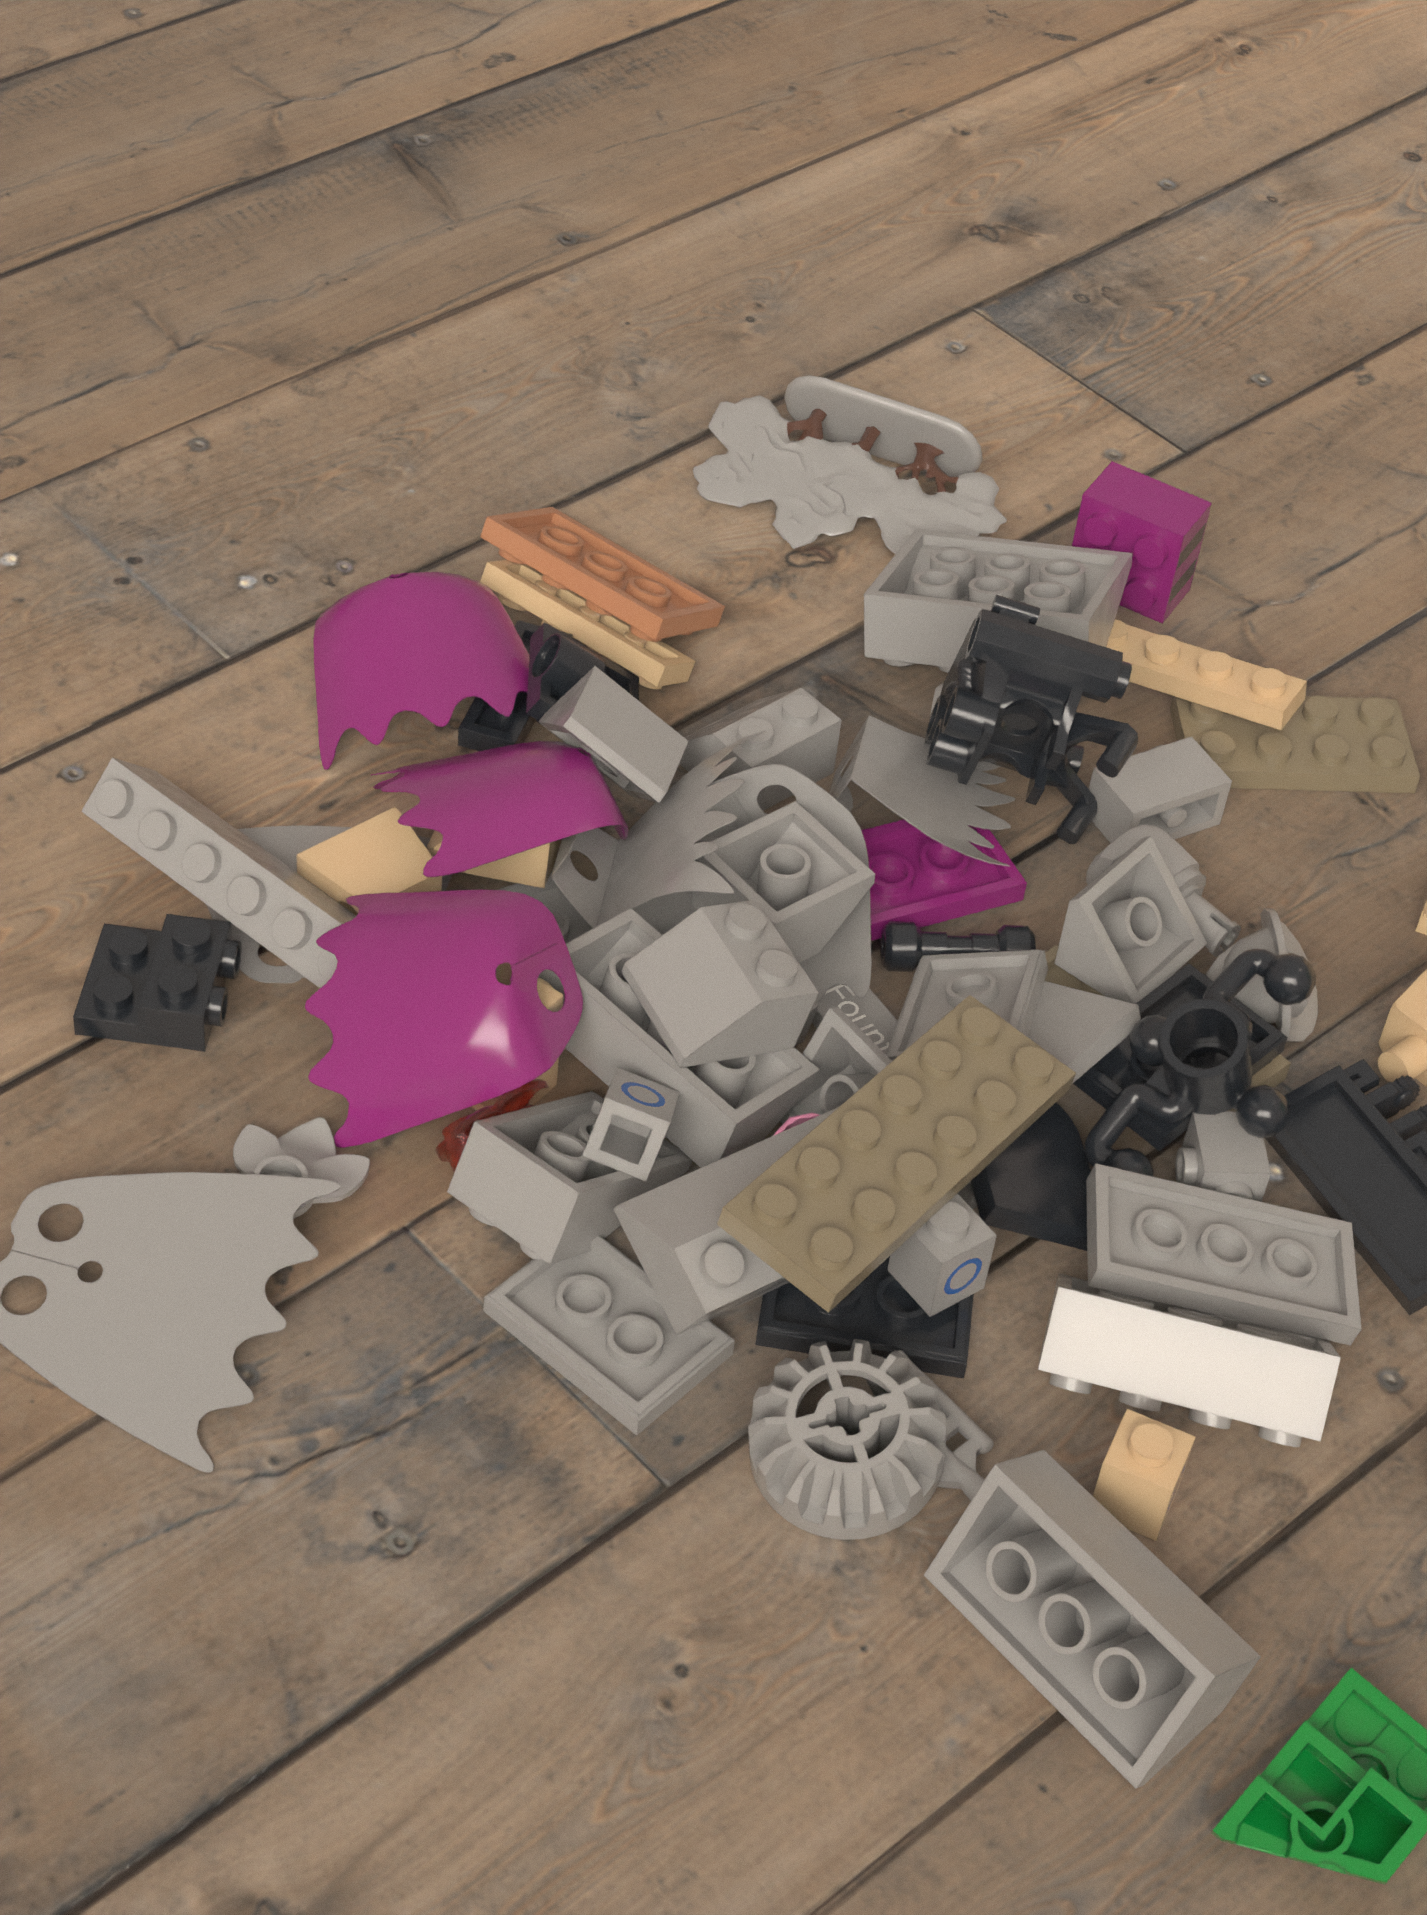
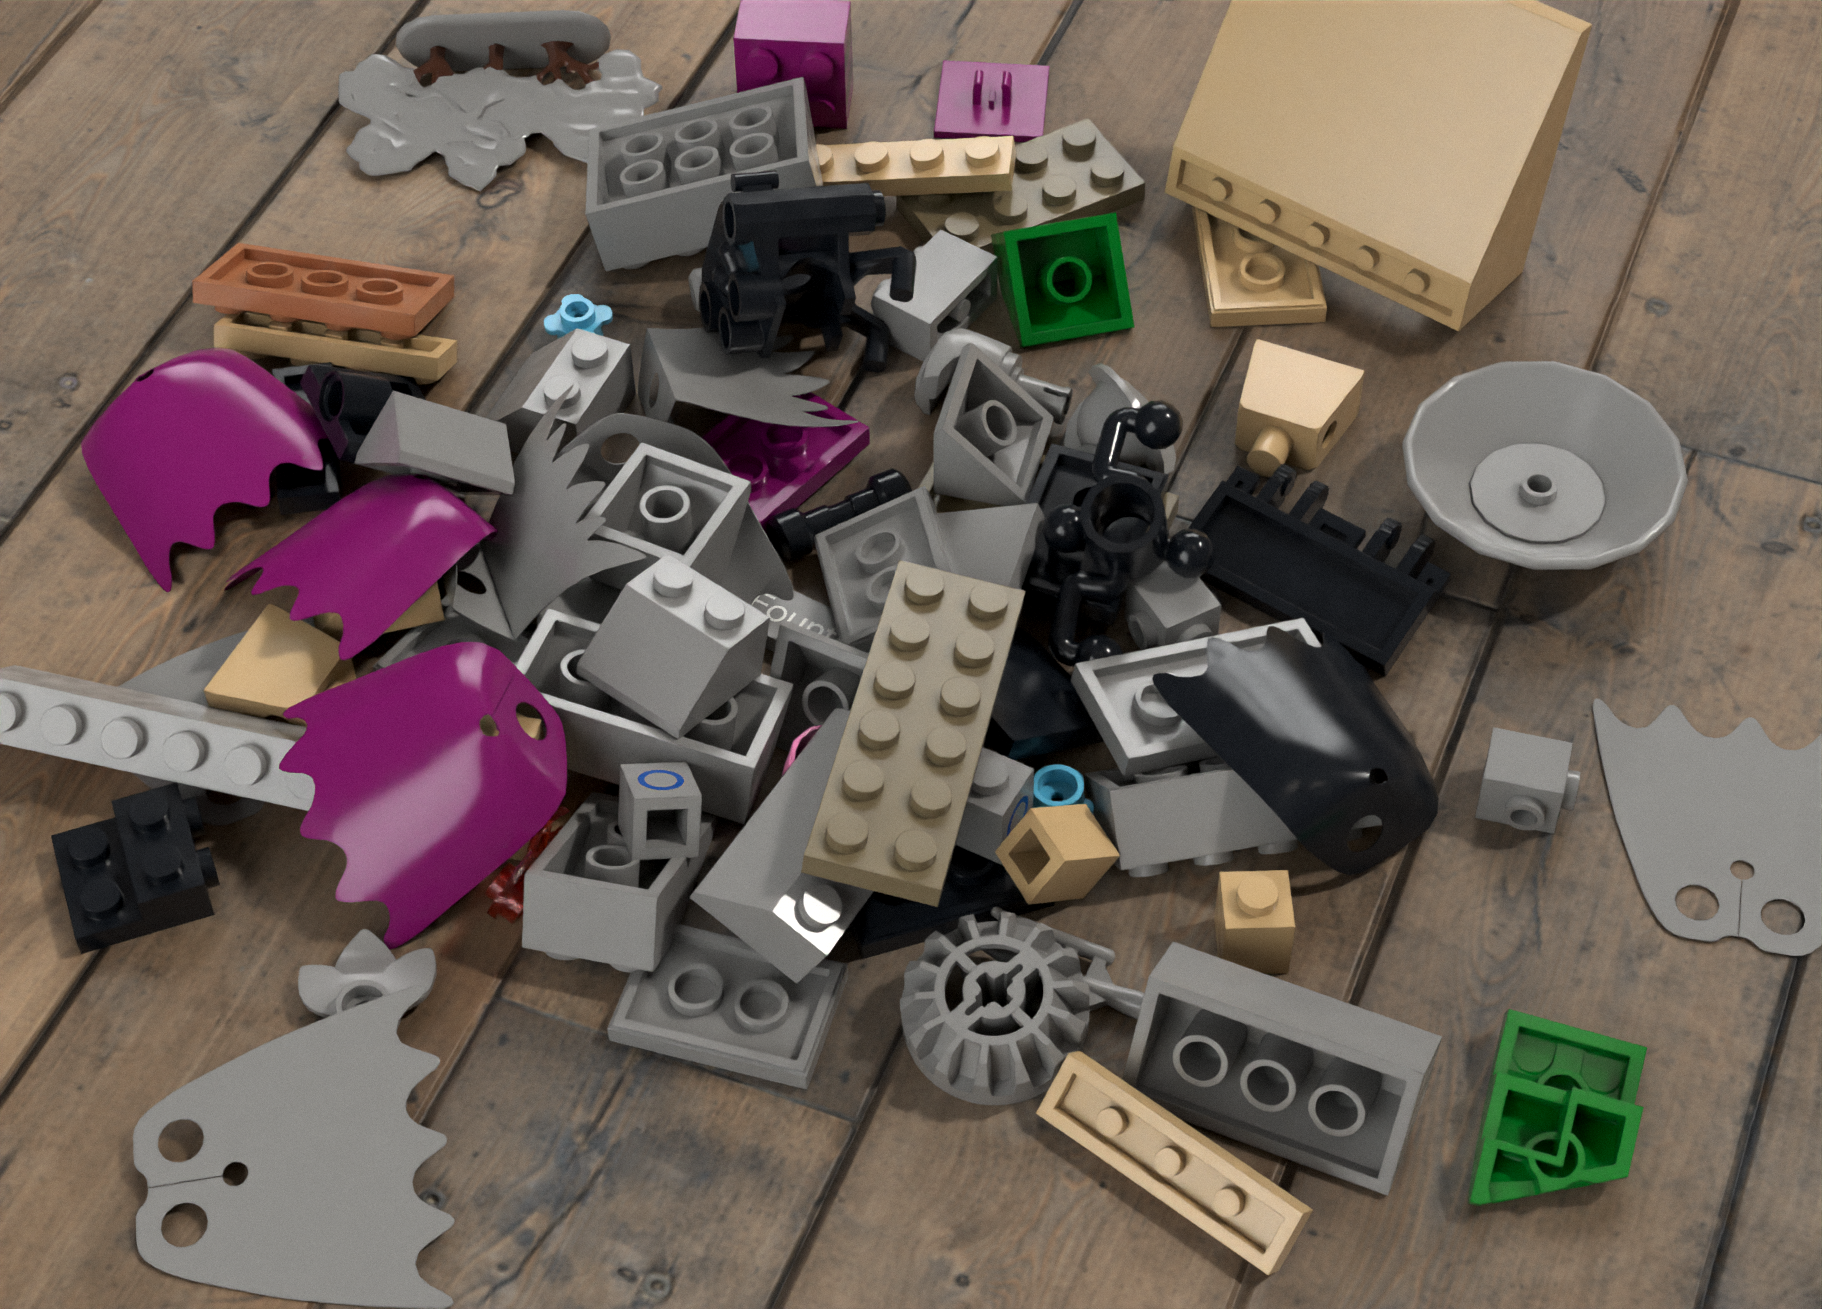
camera: 20 degrees left, 5 degrees up
none -> medium azure plate [544,294,613,338]
none -> piece [934,60,1050,142]
none -> green slope [991,212,1135,347]
none -> tan brick [995,804,1120,905]
none -> medium azure plate [1033,764,1094,814]
none -> tan plate [1036,1051,1313,1276]
none -> black piece [1152,626,1439,875]

